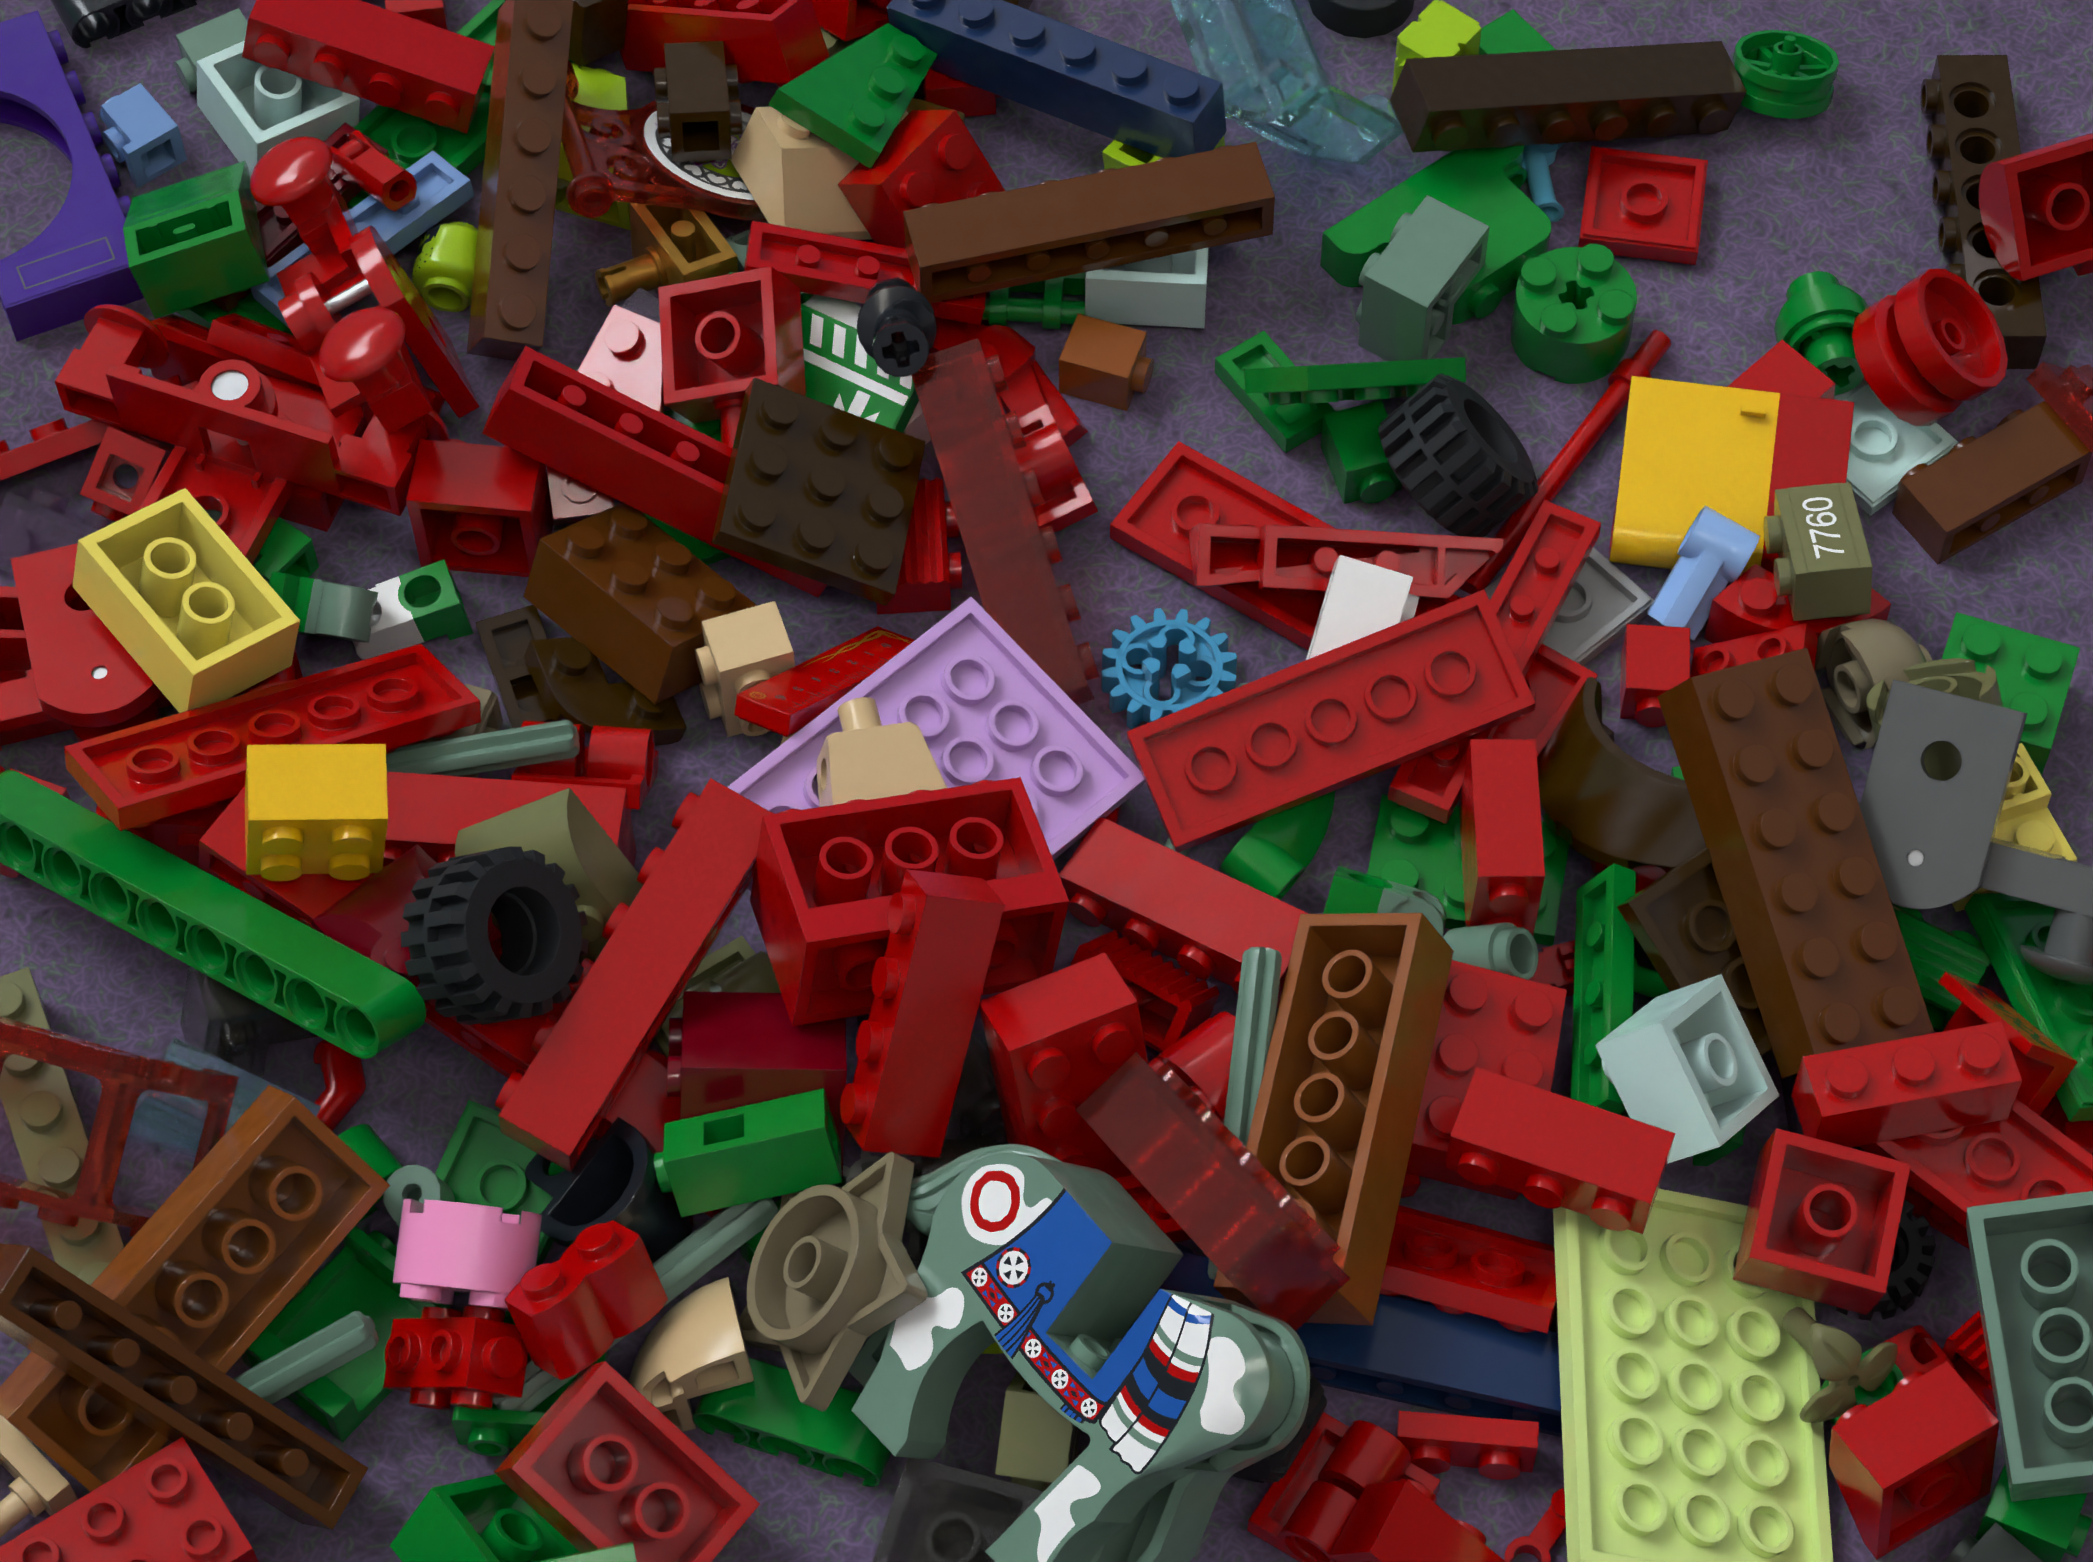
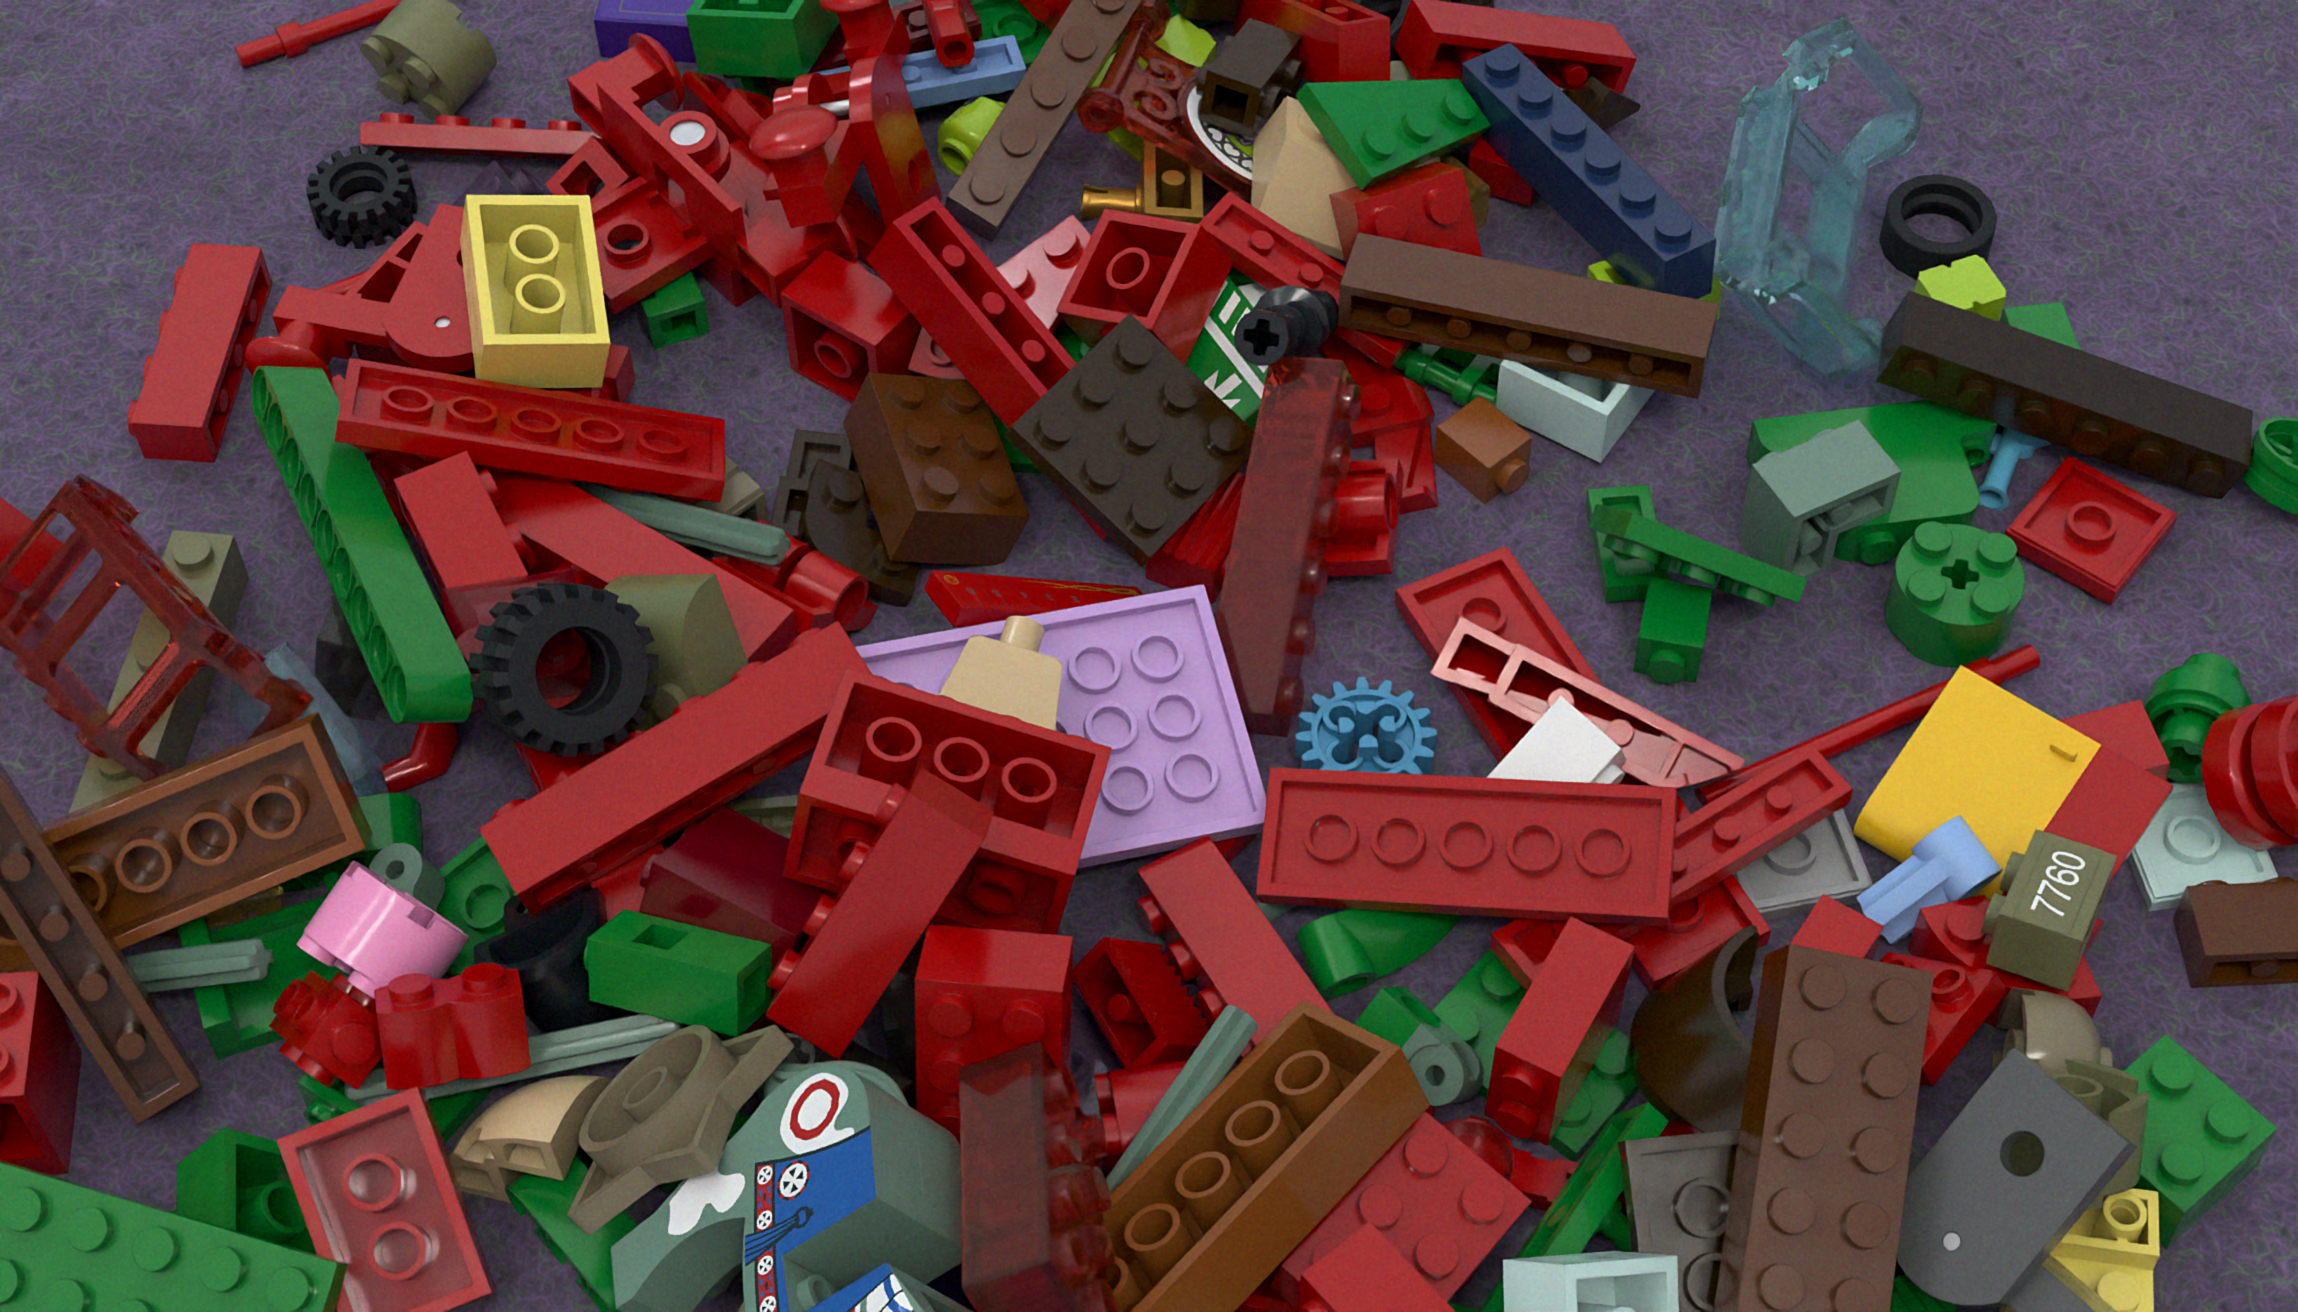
camera: 30 degrees right, 5 degrees down
yellow brick [245,744,388,881] -> none
sand green leg [269,572,378,643] -> none
leg [353,559,474,660] -> none
tan brick [695,601,795,737] -> none
black tyre [1378,374,1538,537] -> none
sand green brick [1443,922,1538,979] -> none

